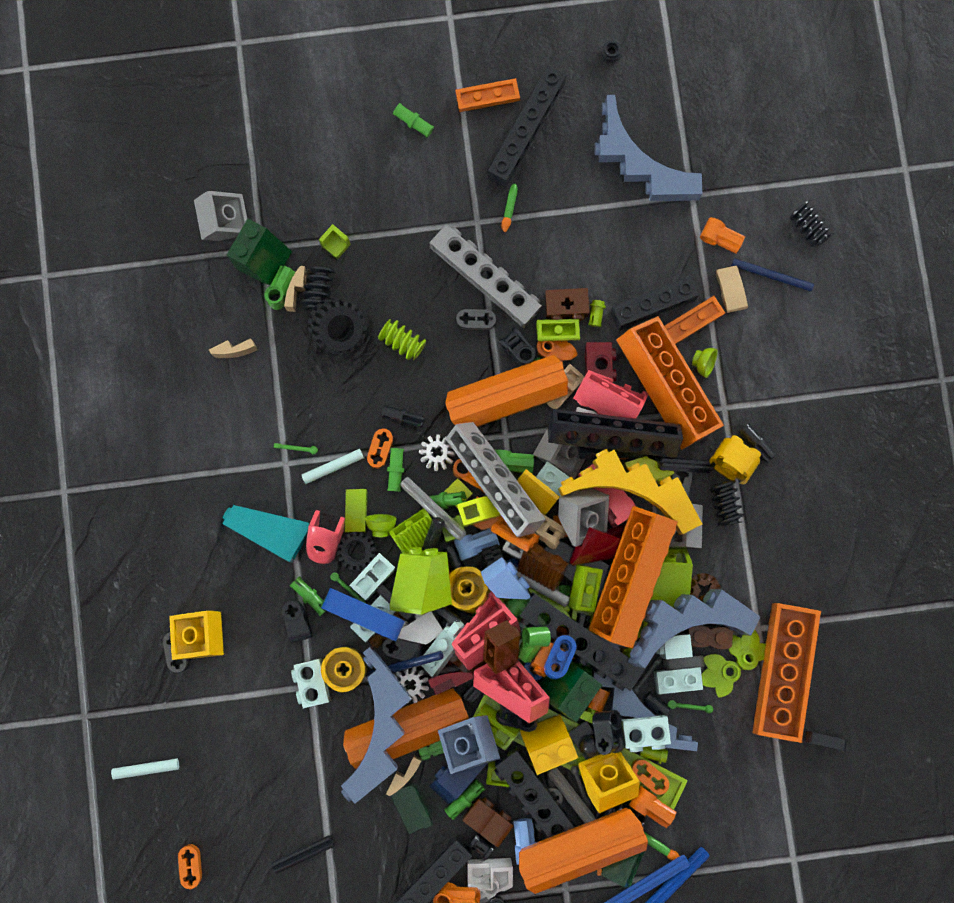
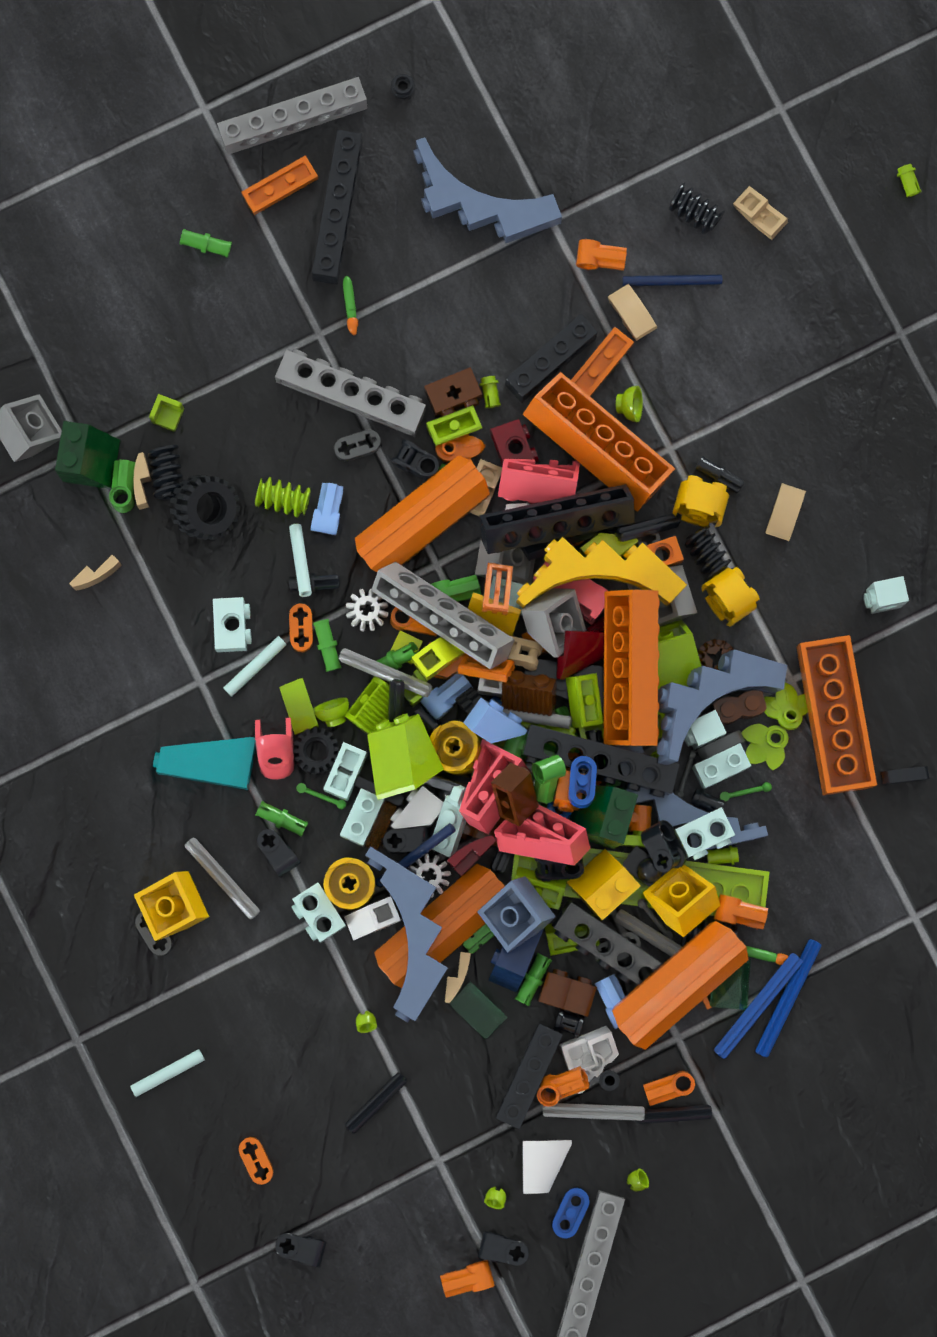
camera: 25 degrees left, 0 degrees up
bright green hinge [274,443,318,454] -> none
blue beam [321,588,405,641] -> none
orange beam [631,759,669,795] -> none
none -> light grey axle [185,837,260,919]
none -> light aqua brick [213,597,251,652]
none -> light grey brick [217,77,367,155]
none -> light aqua piece [289,524,312,597]
none -> light blue piece [311,483,344,535]
none -> white slope [344,896,401,940]
none -> lime hinge [356,1011,377,1033]
none -> orange tile [482,563,513,615]
none -> orange brick [647,536,684,567]
none -> yellow brick [701,567,760,627]
none -> tan slope [733,186,788,240]
none -> tan slope [765,483,806,541]
none -> light aqua brick [864,576,909,614]

